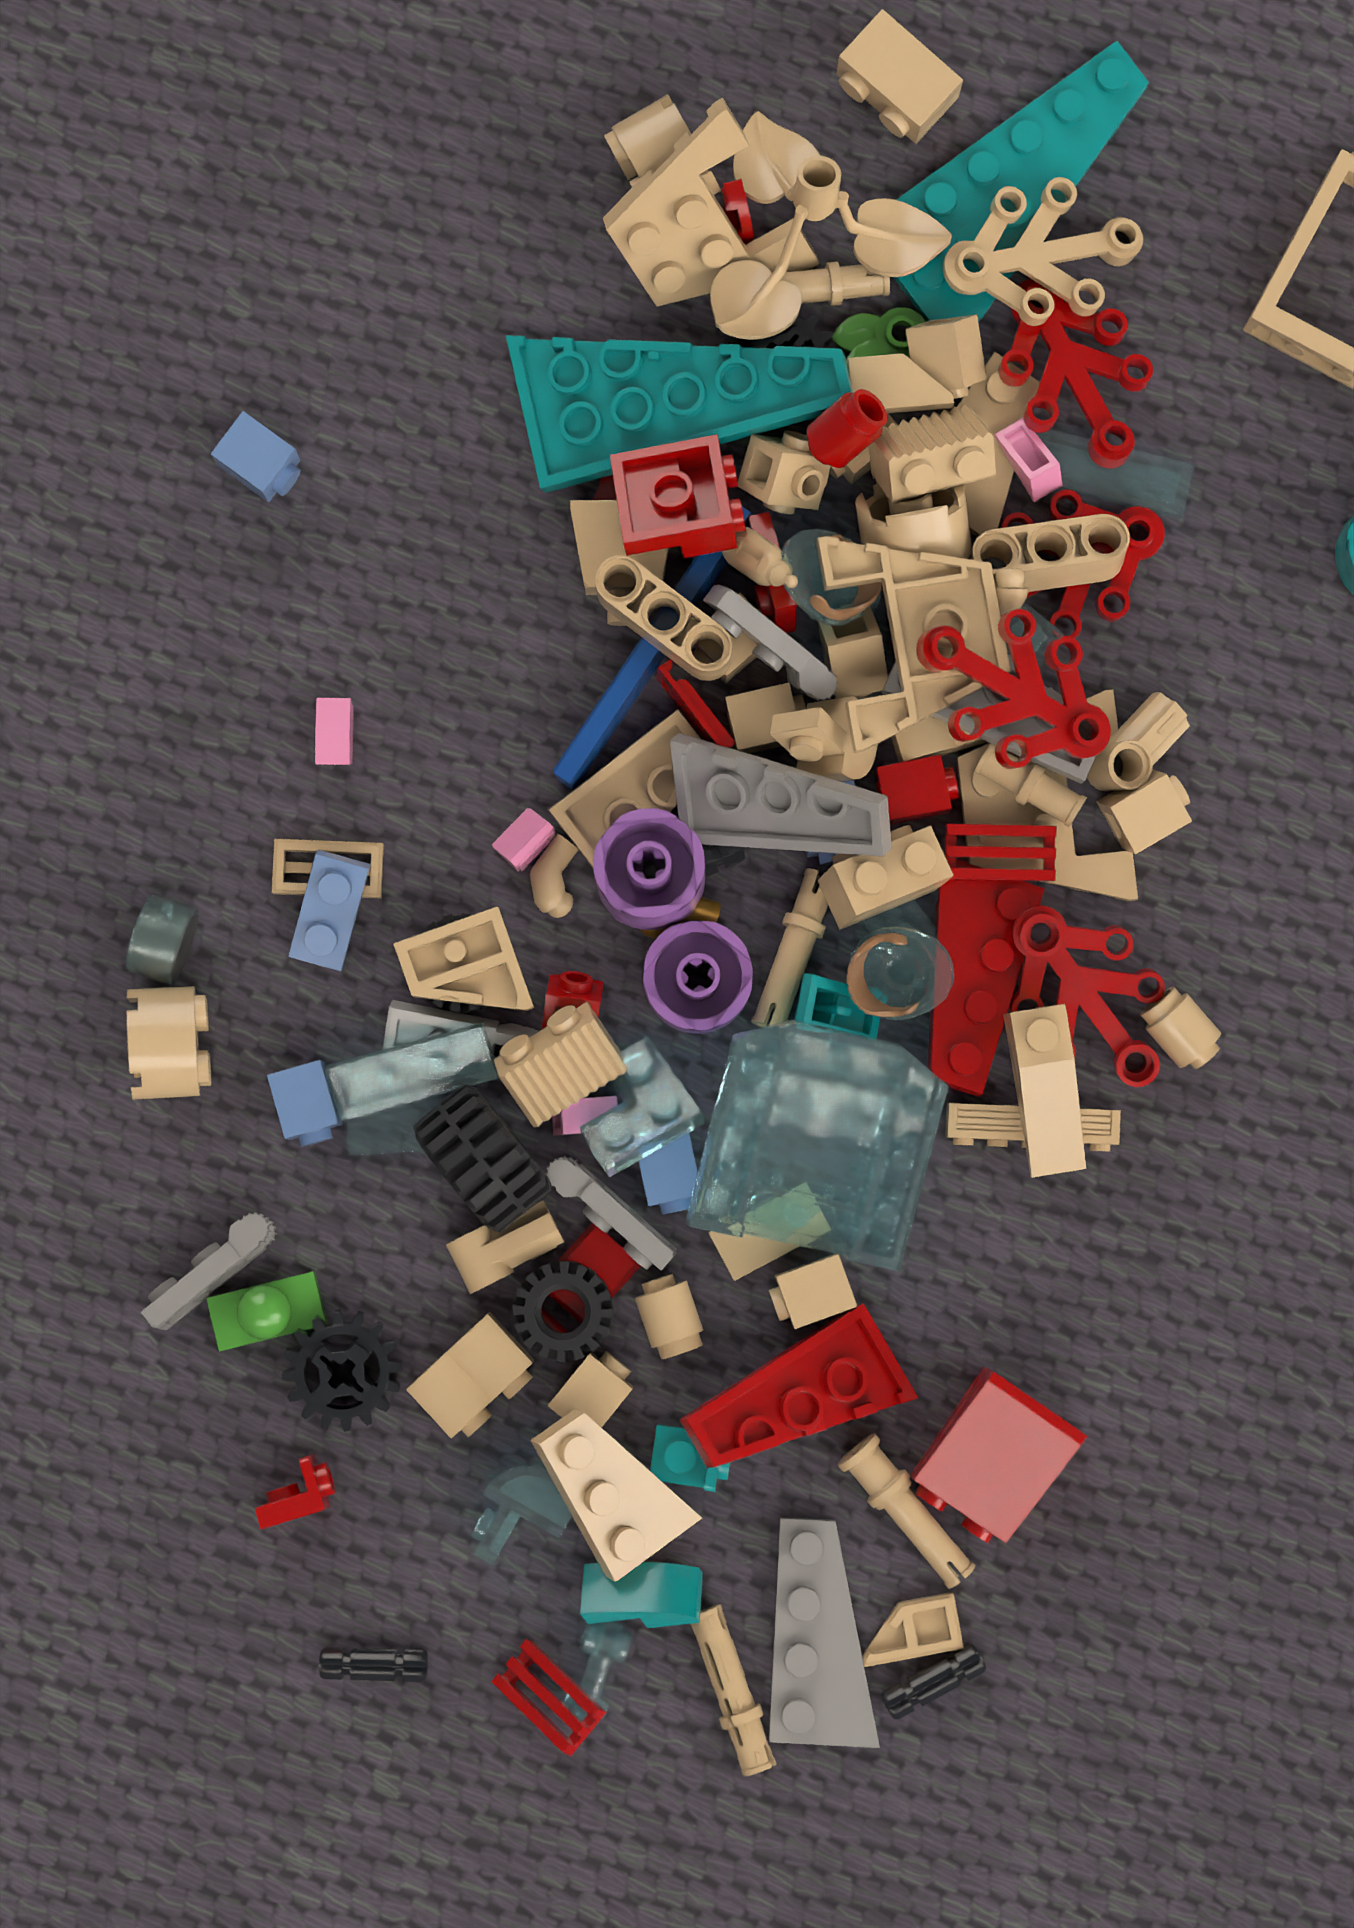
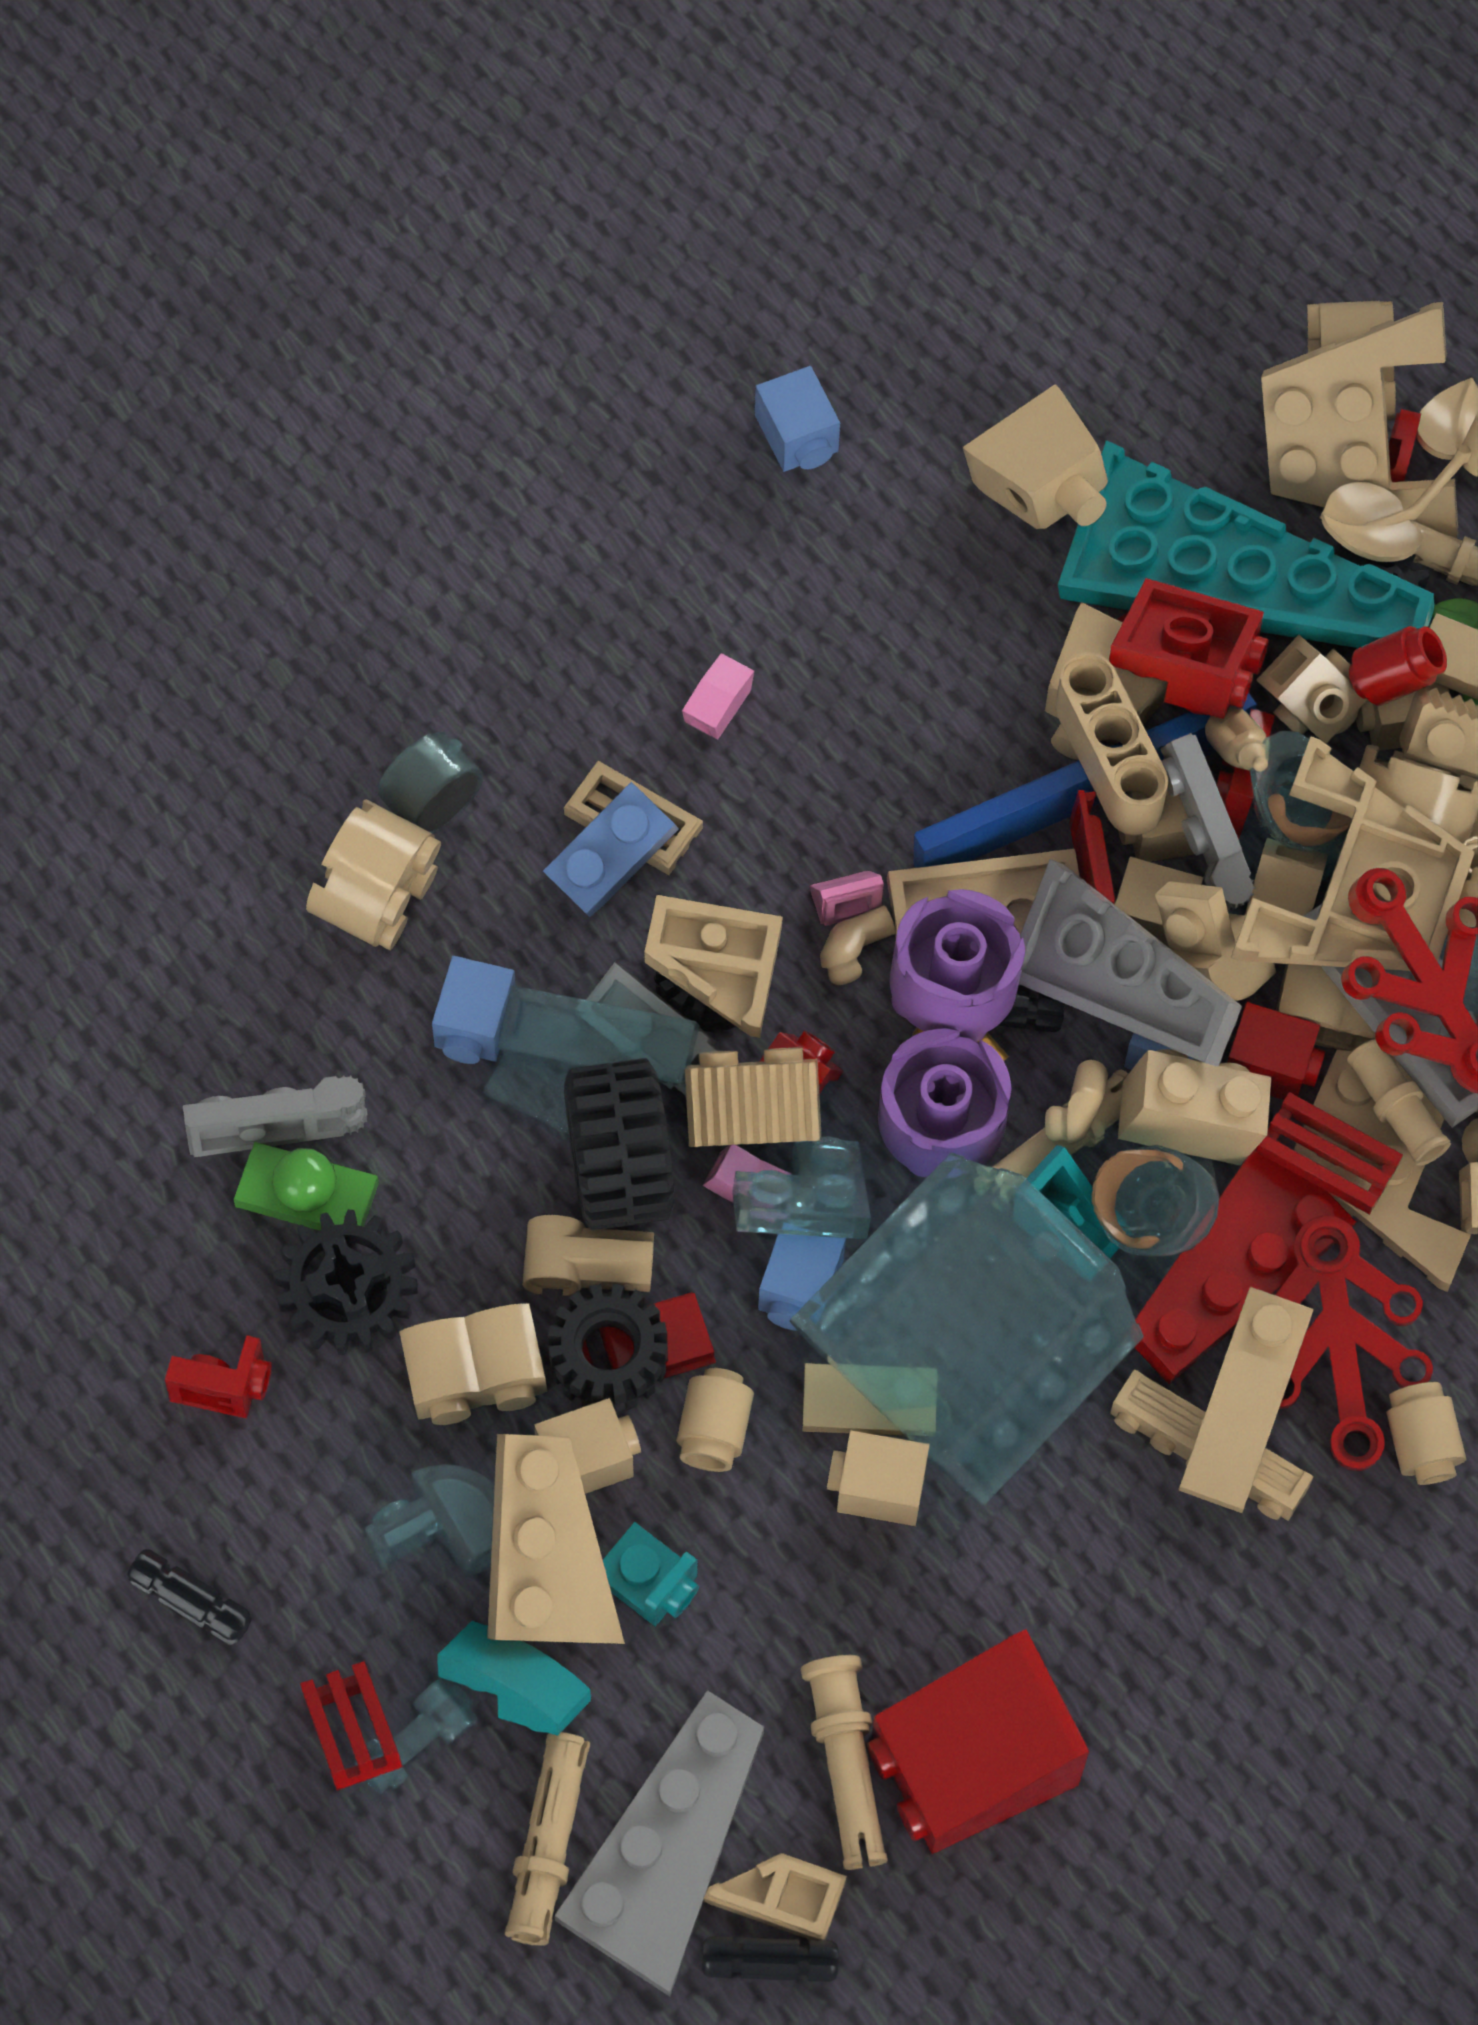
camera: 30 degrees right, 20 degrees down
light grey hinge [546,1156,677,1270] -> none
red wing [679,1303,918,1468] -> none
none -> tan torso [963,384,1108,529]
none -> tan arm [1045,1060,1108,1145]

